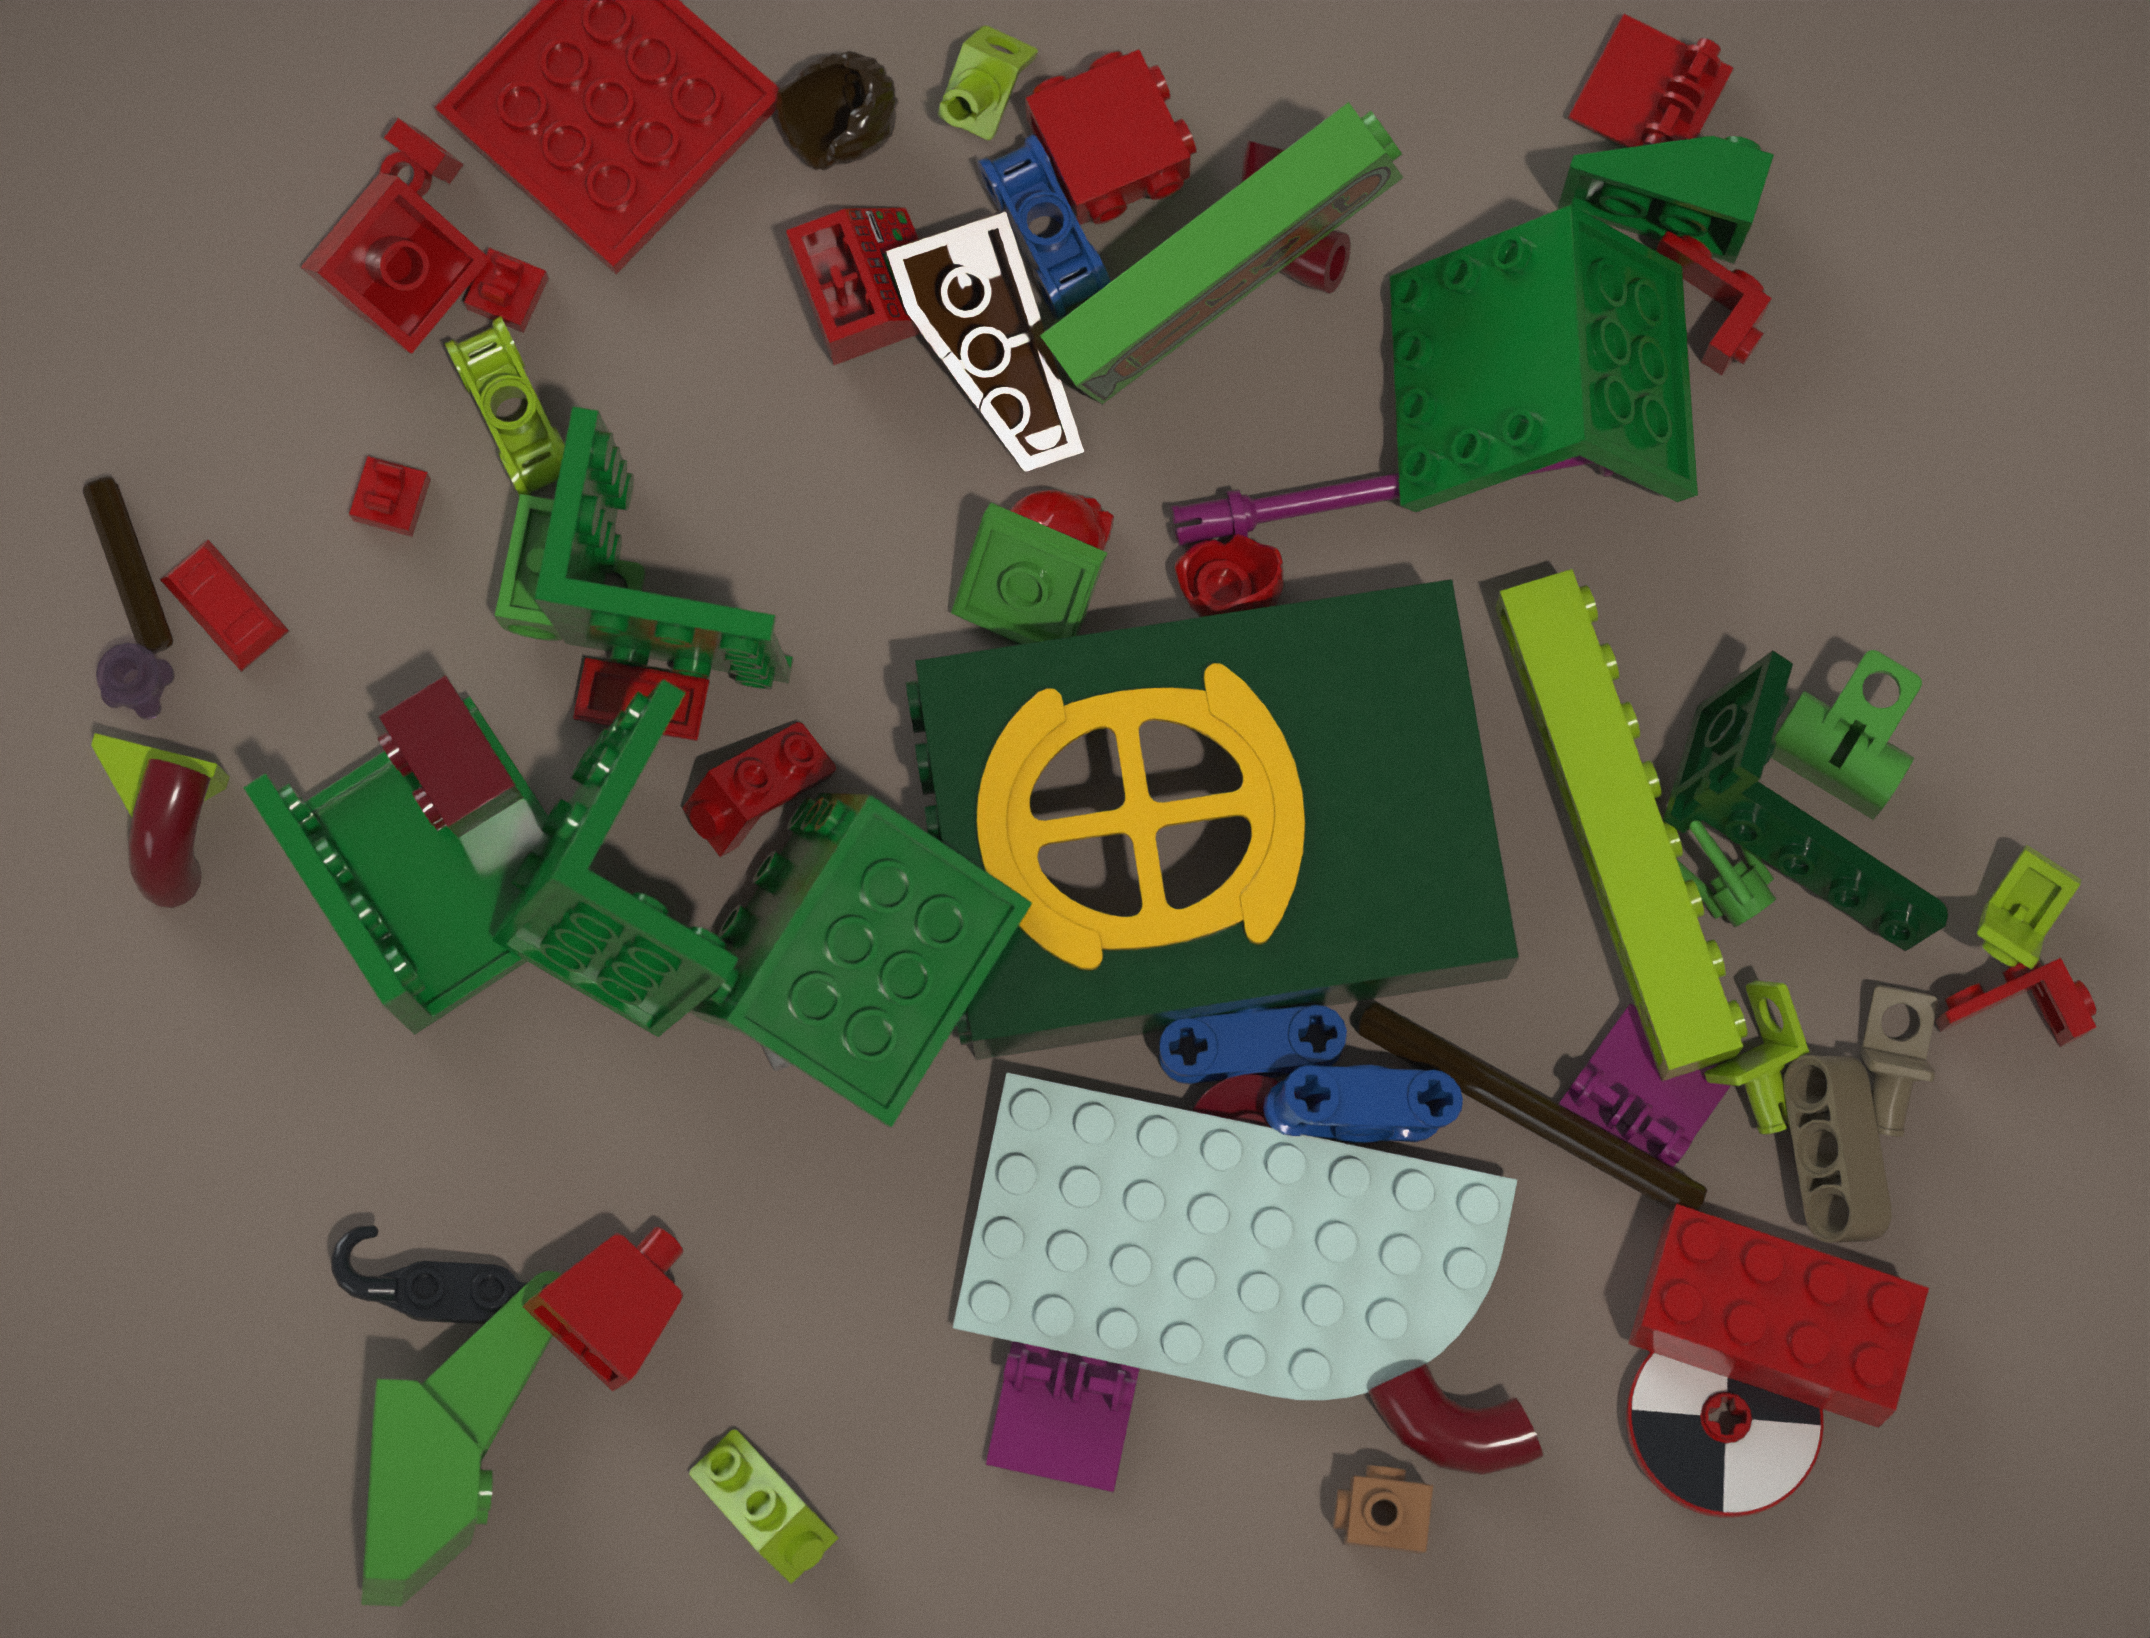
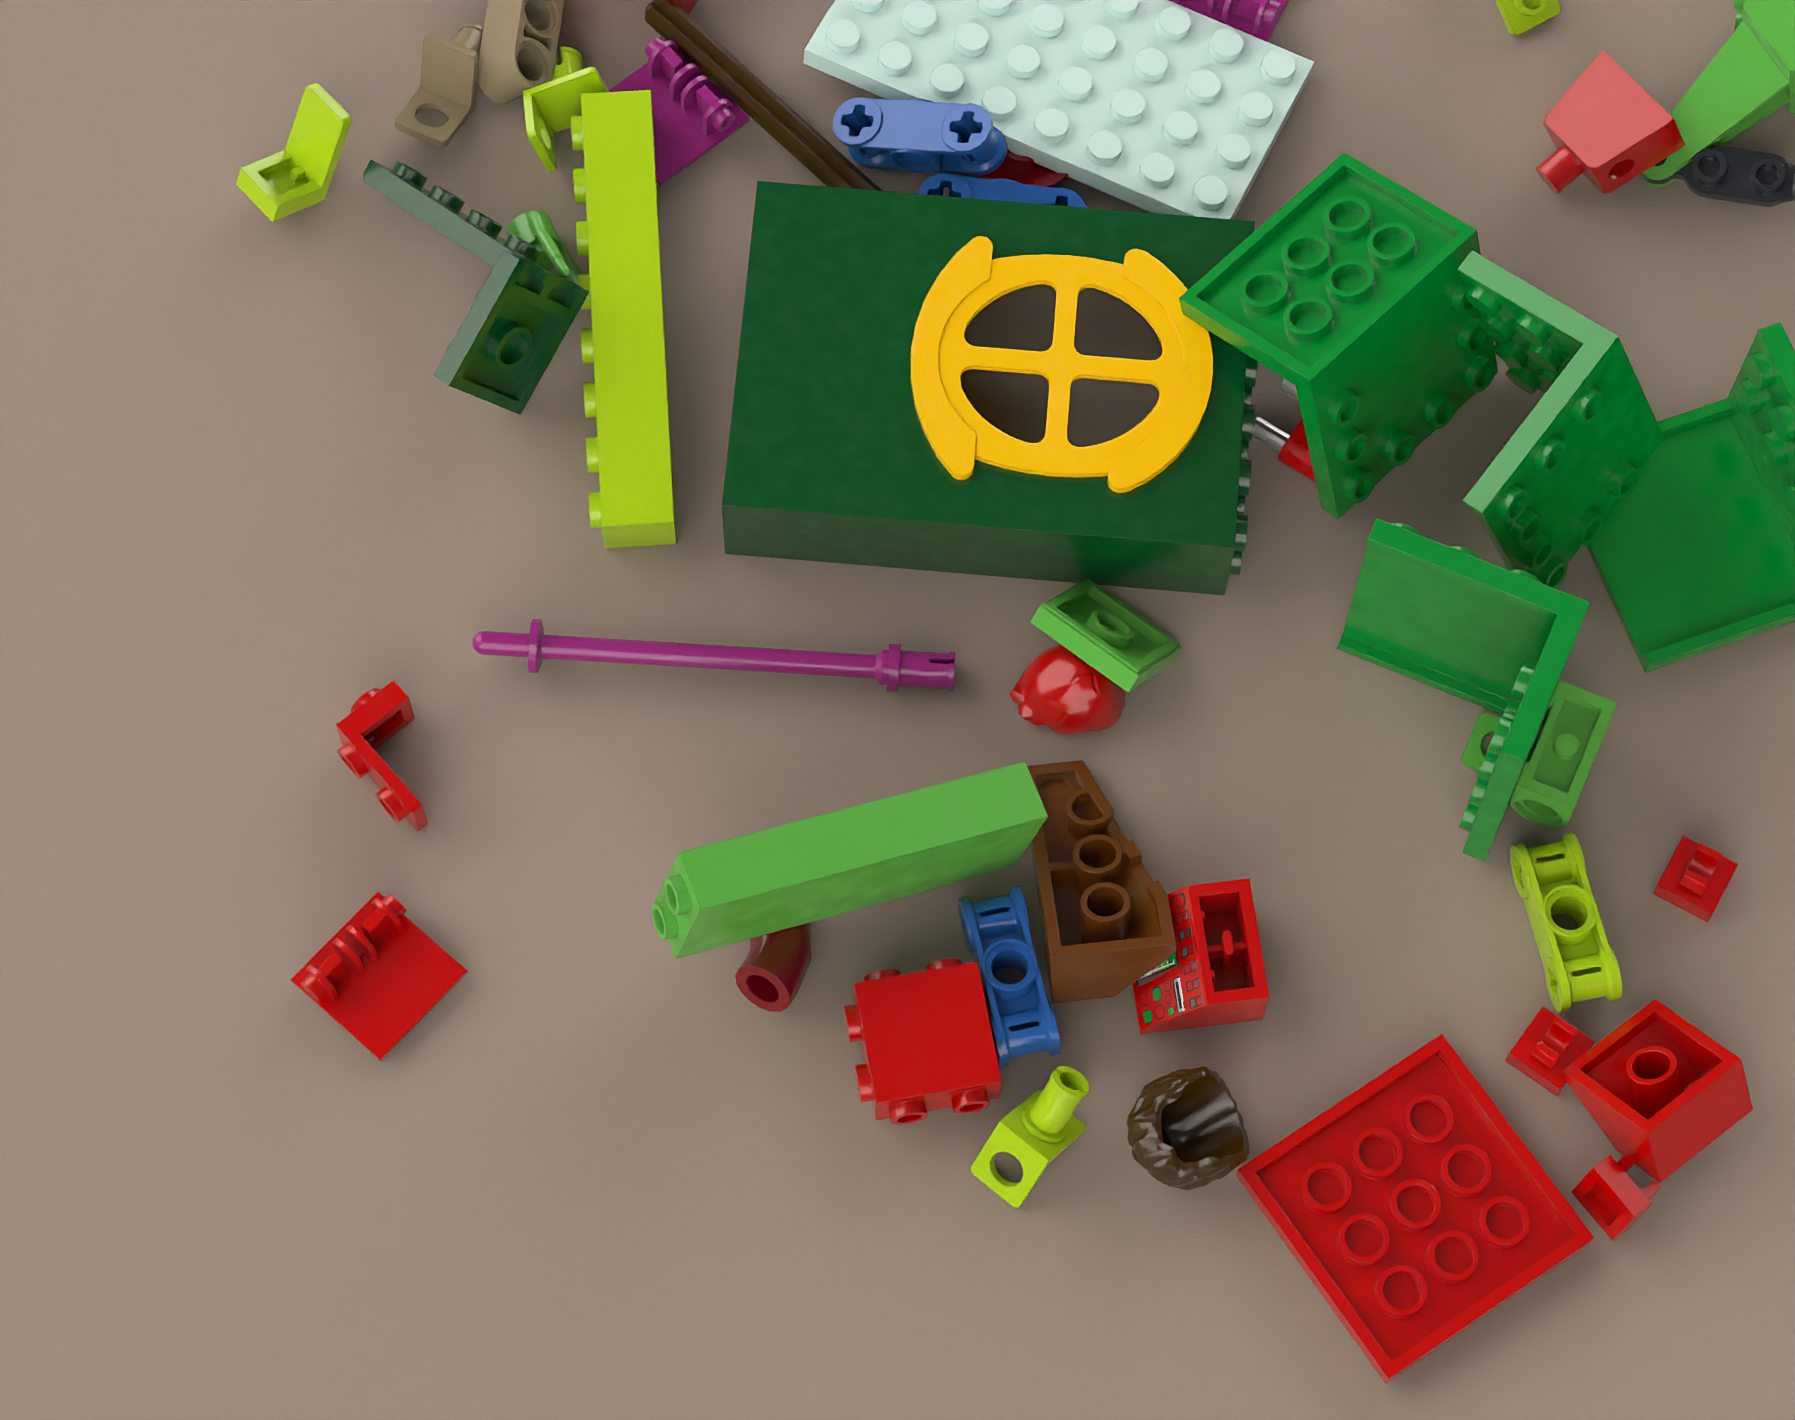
camera: 170 degrees left, 10 degrees down
dark red brick [377,675,523,838] -> none
red bracket [682,722,836,857] -> none
red hair [1175,534,1284,617] -> none
green bracket [1390,205,1698,513] -> none
green slope [1557,136,1774,264] -> none
bright green piece [1771,650,1922,820] -> none
red bracket [1934,958,2097,1047] -> none

